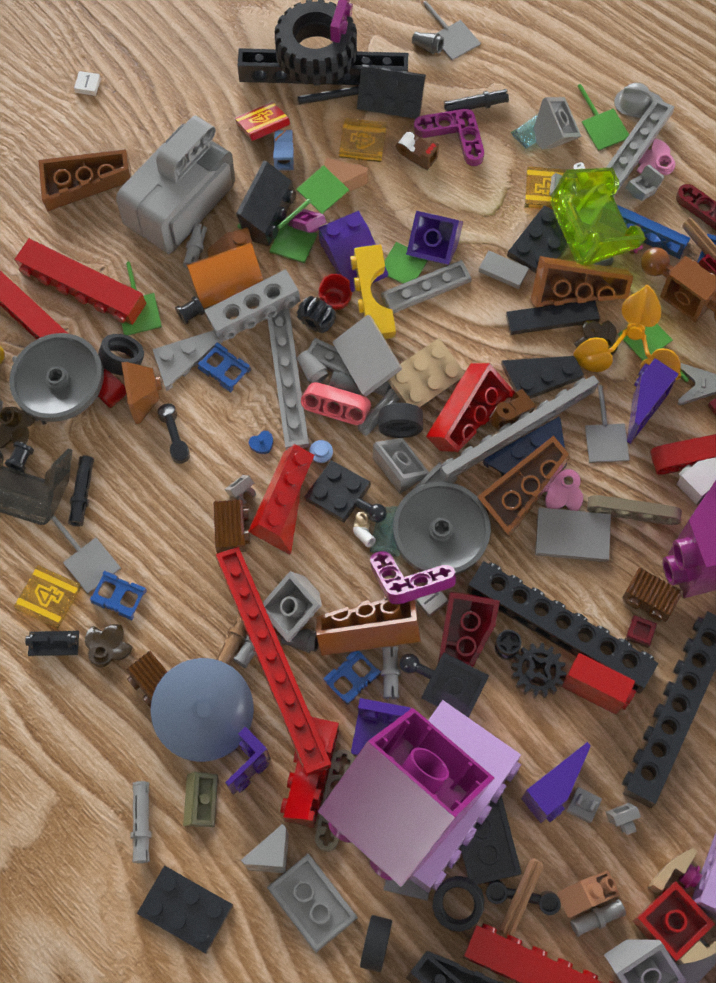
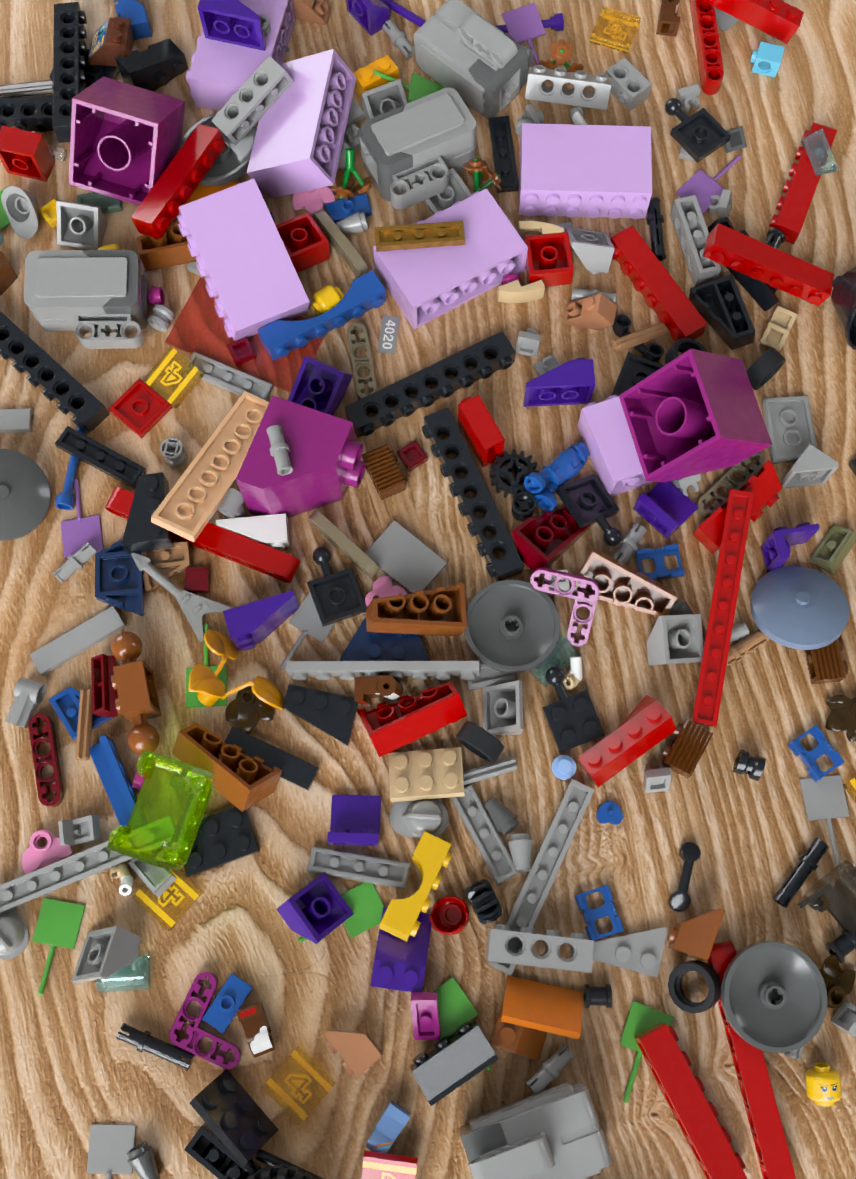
camera: 145 degrees left, 5 degrees up
bright green piece [278,165,349,229] -> none
coral beam [301,382,371,425] -> none
light grey tile [332,315,402,396] -> none
light grey tile [478,251,529,289] -> none
none -> blue plate [202,973,254,1034]
none -> black plate [307,547,367,627]
none -> dark purple bracket [327,794,381,846]
none -> light grey piece [389,799,449,838]
none -> blue piece [524,442,590,511]
none -> black wheel [733,749,766,781]

